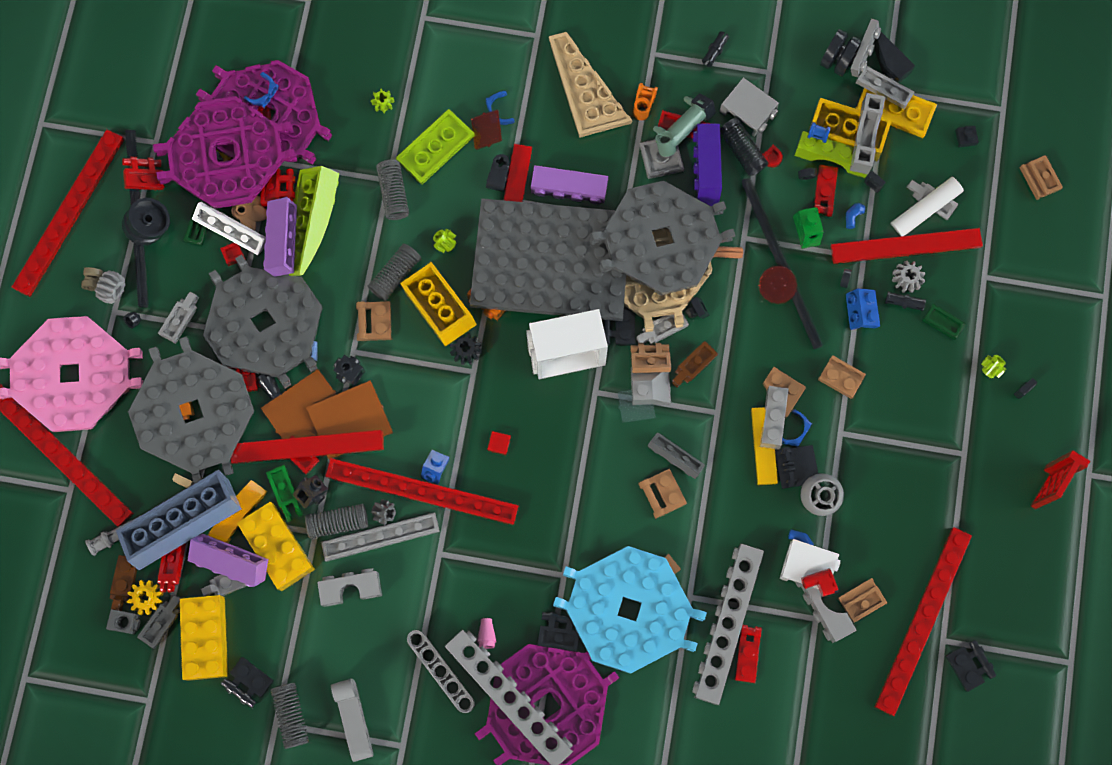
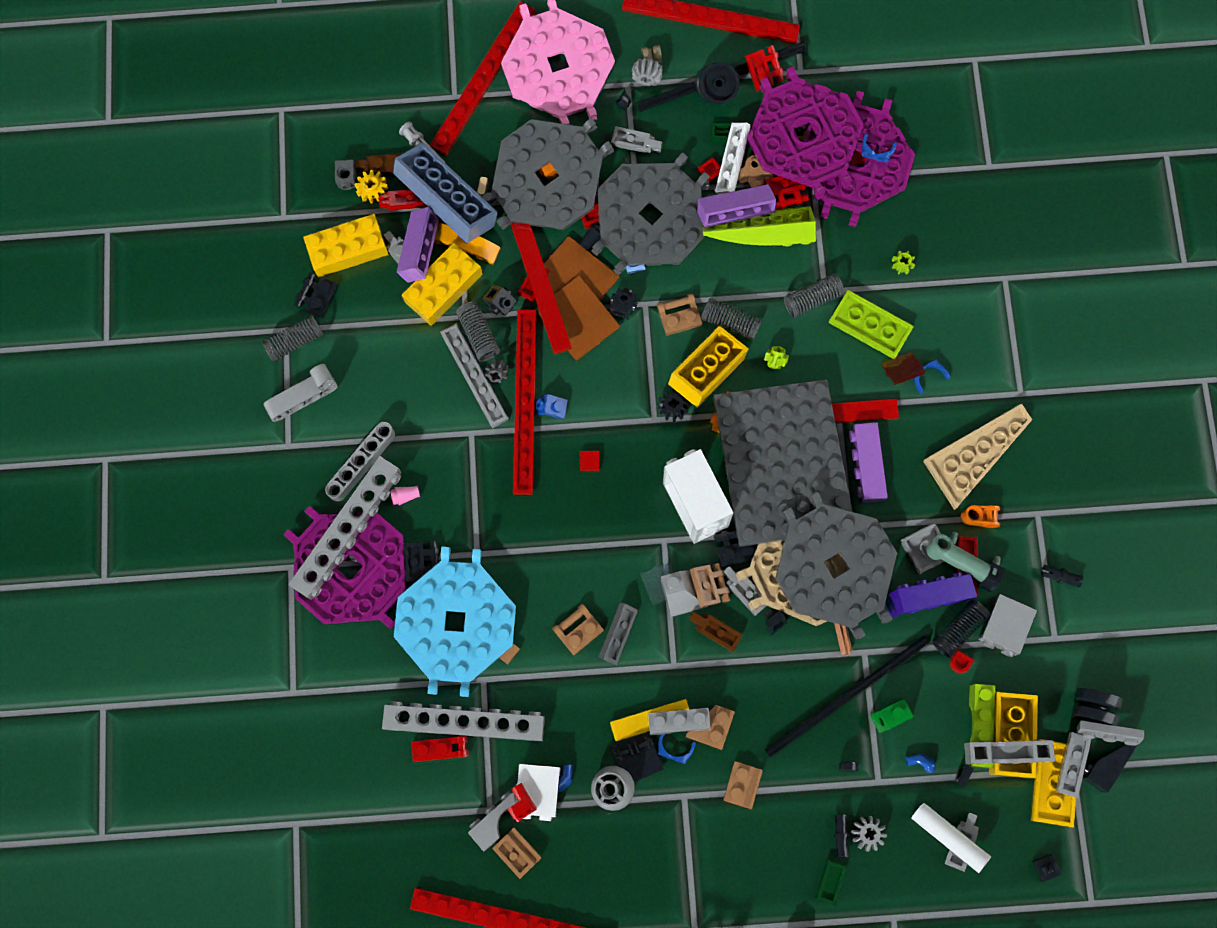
camera: 80 degrees right, 0 degrees up
dark grey hinge [137,595,181,649] -> none
green hinge [266,465,303,522] -> none
light grey arch [317,569,382,607] -> none
black piece [486,154,510,192] -> none
clear red tile [759,266,797,304] -> none
black tile [798,168,817,180] -> none
blue bush [807,122,831,143] -> none
red plate [813,165,838,217] -> none
red tile [830,228,983,264] -> none
blue bracket [846,288,880,330] -> none

